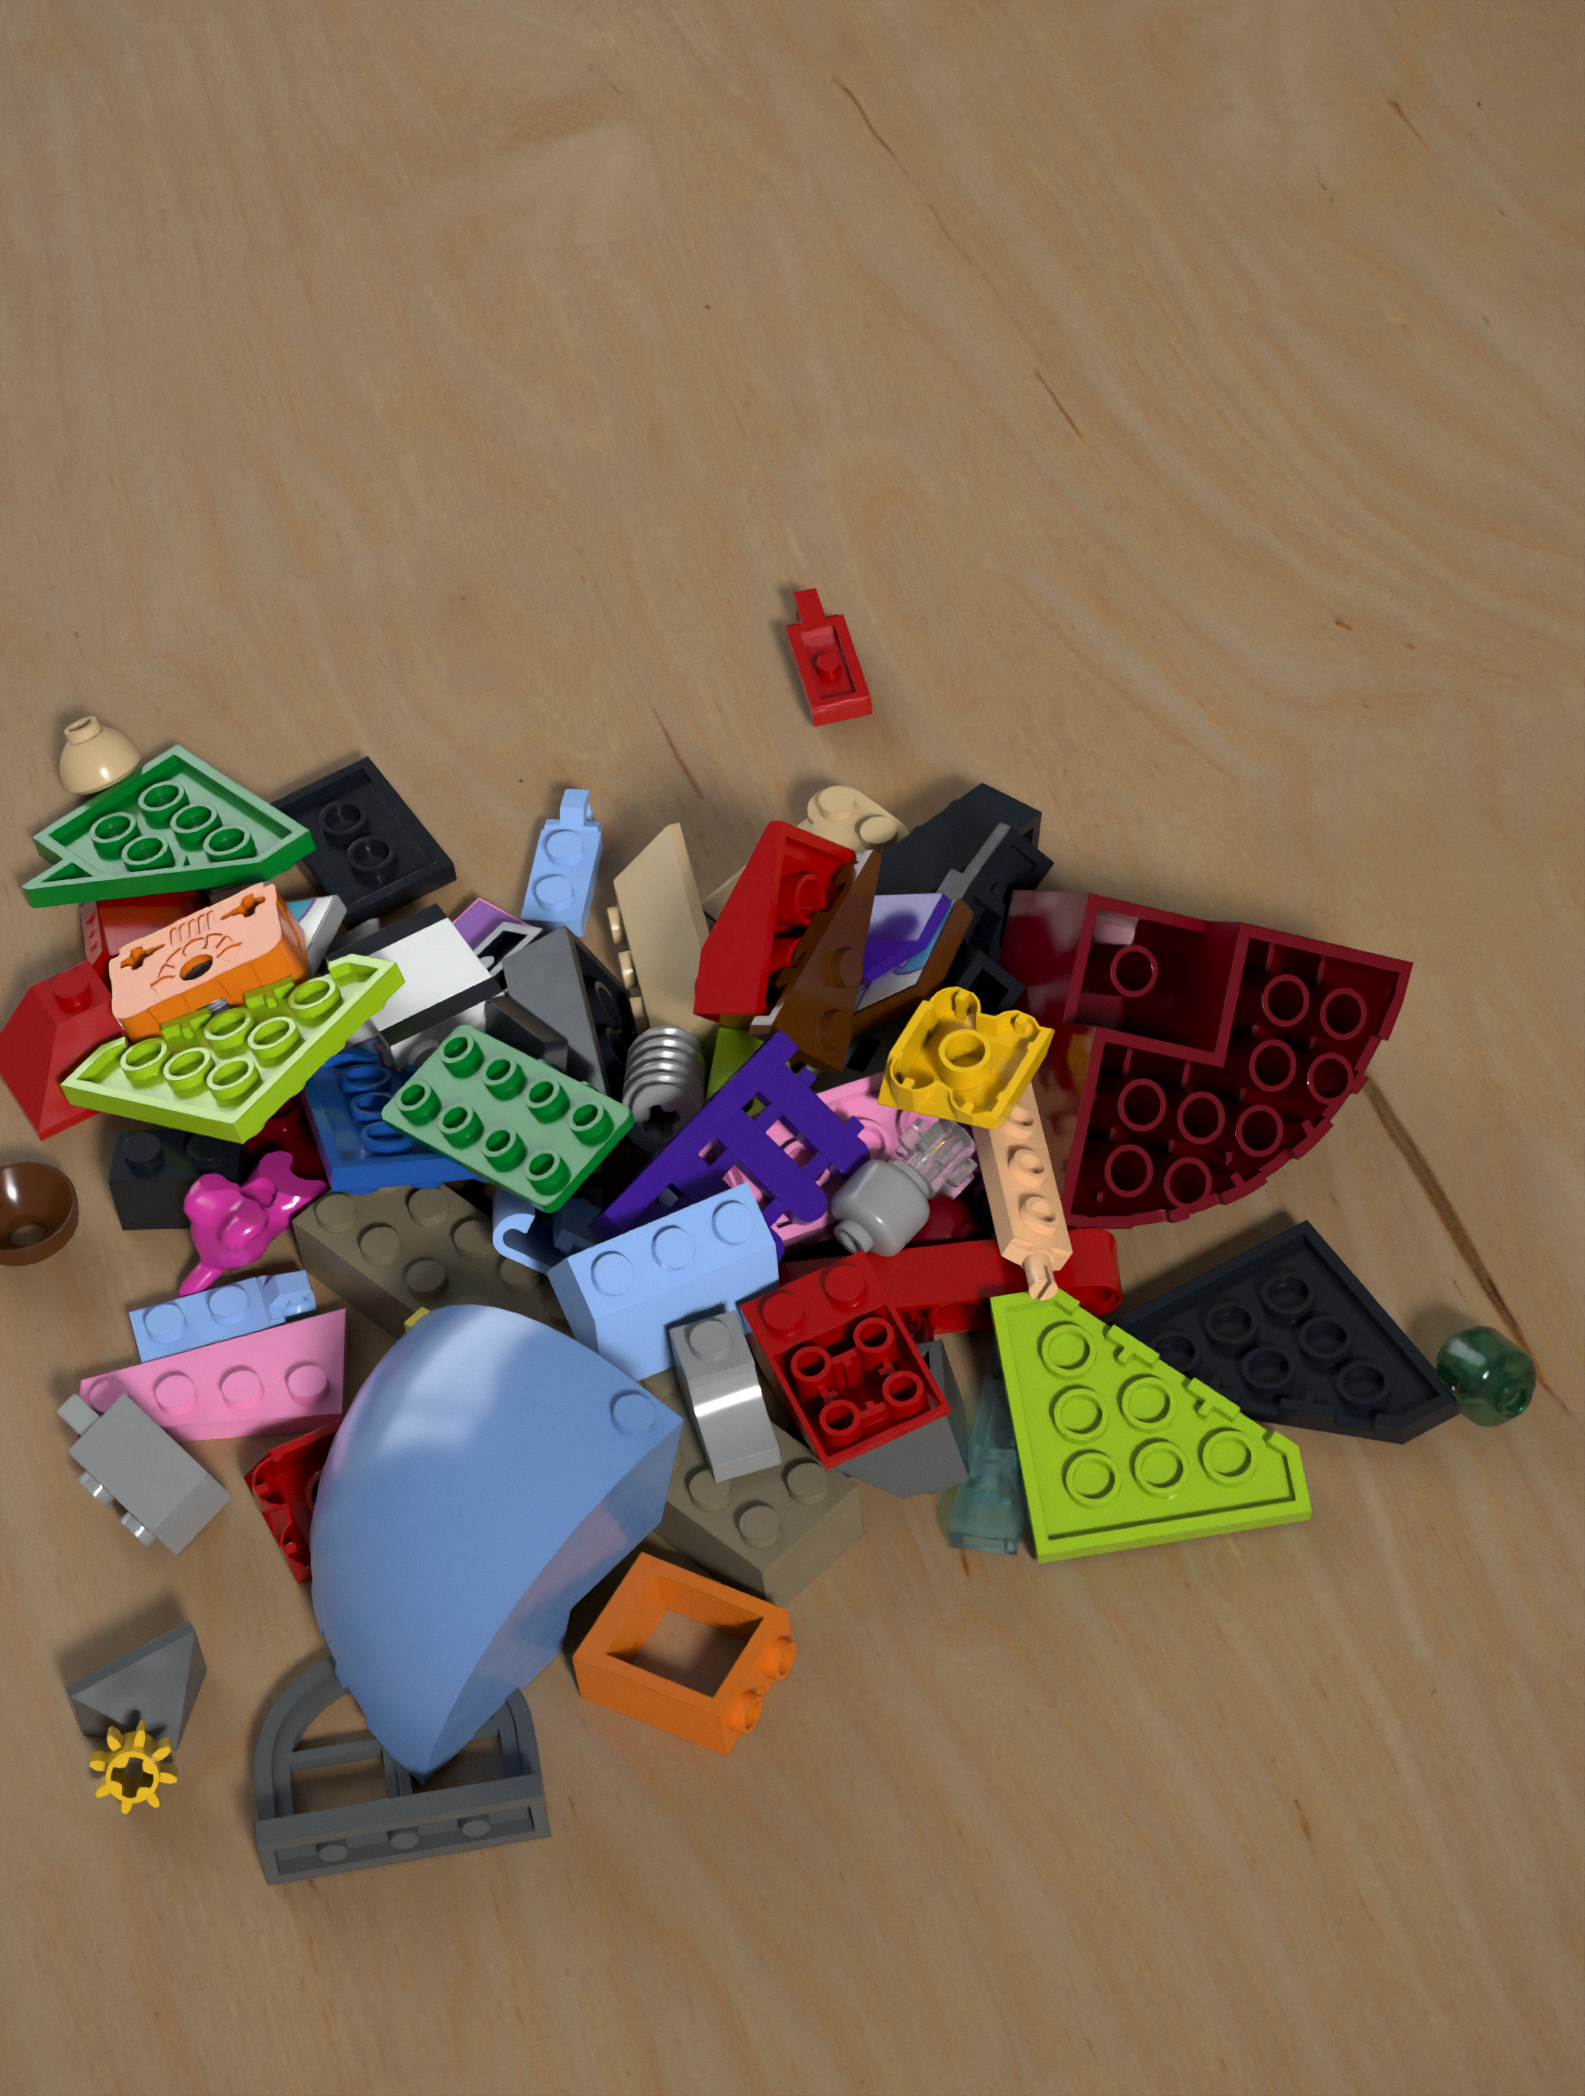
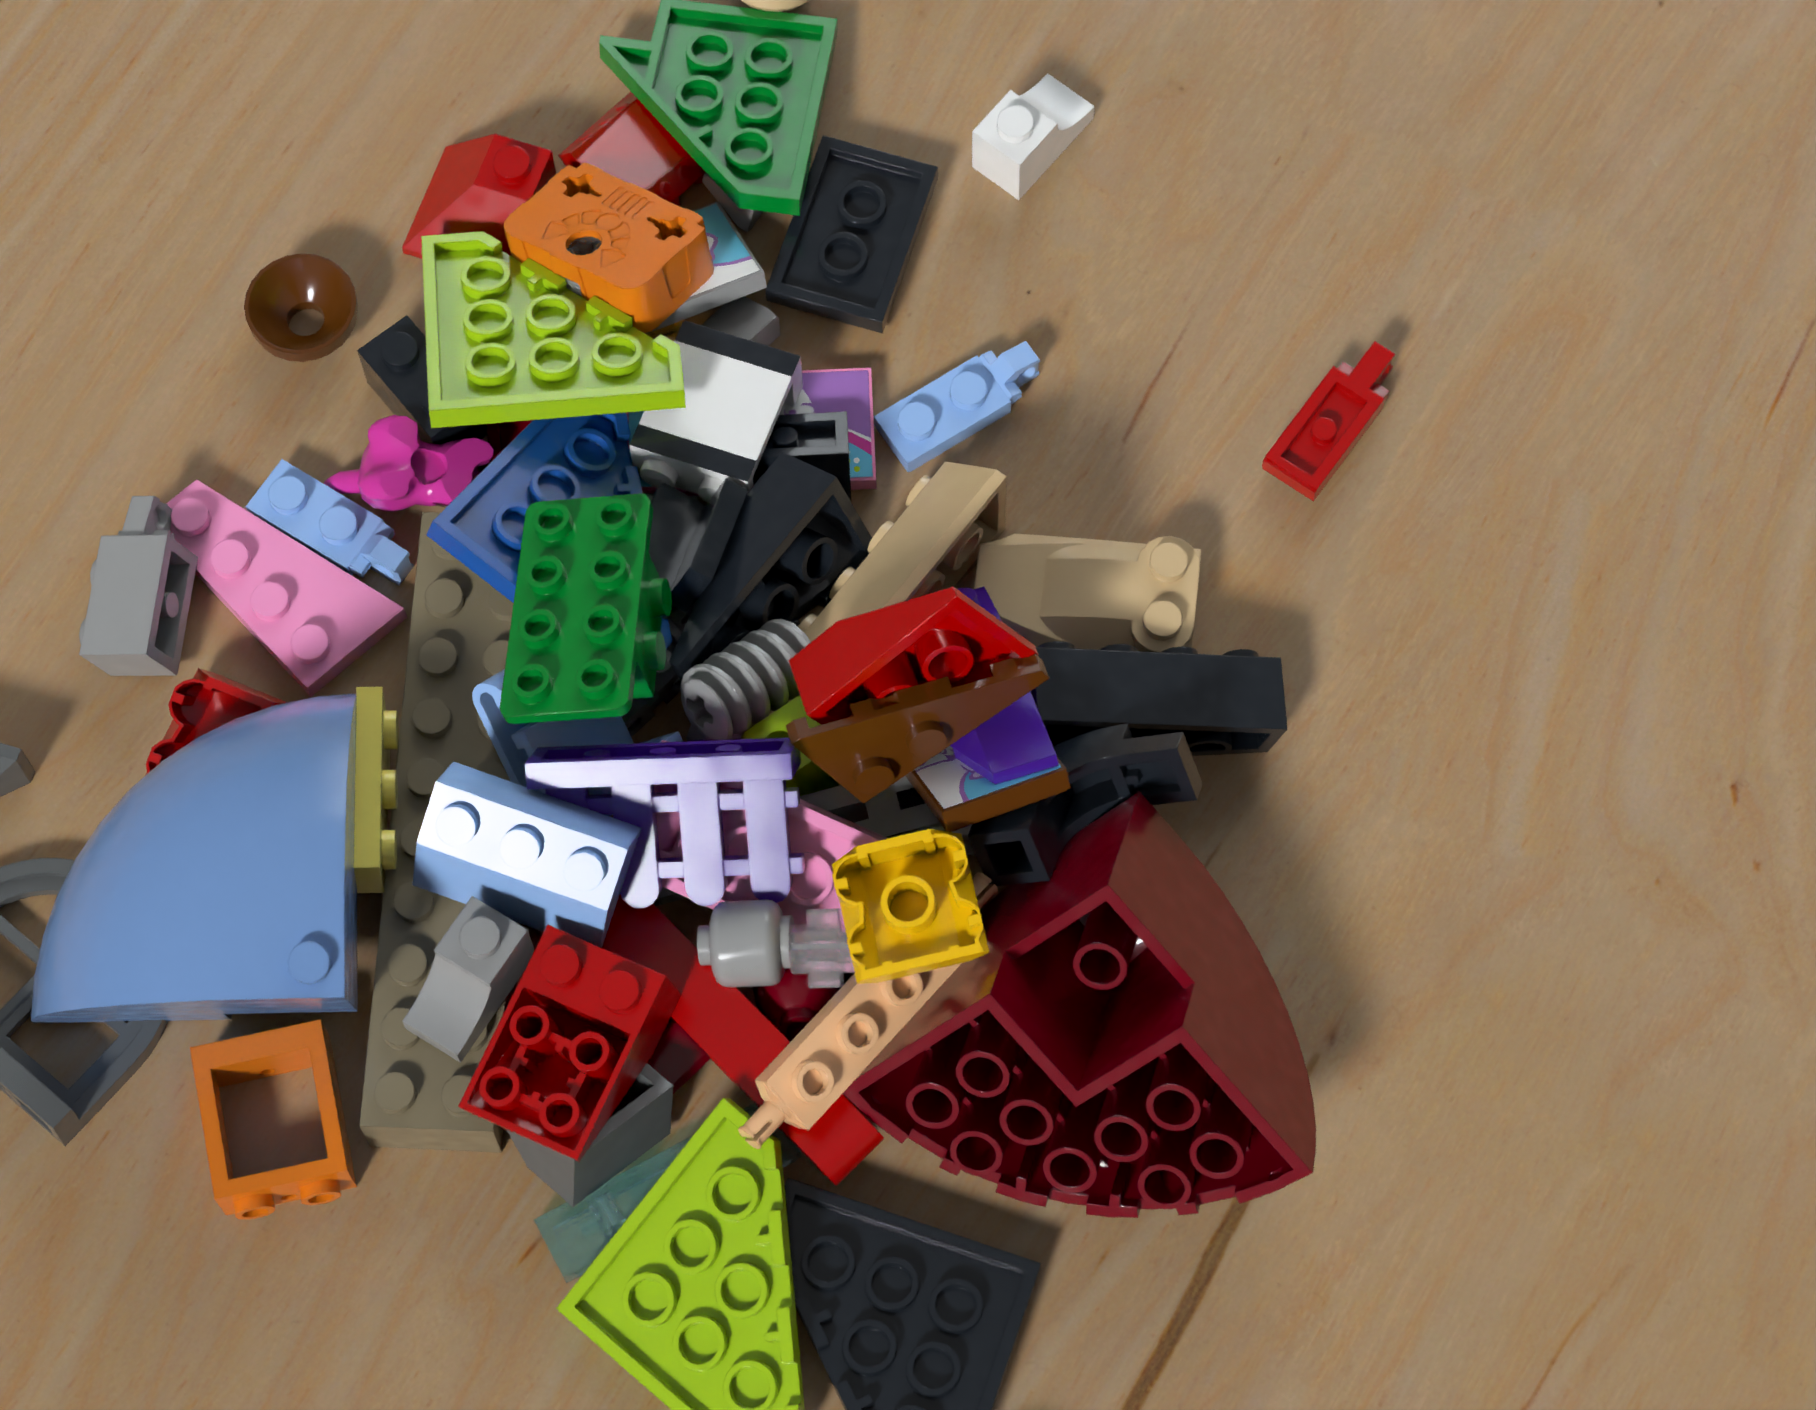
camera: 45 degrees right, 20 degrees up
none -> white arch [972,73,1094,200]

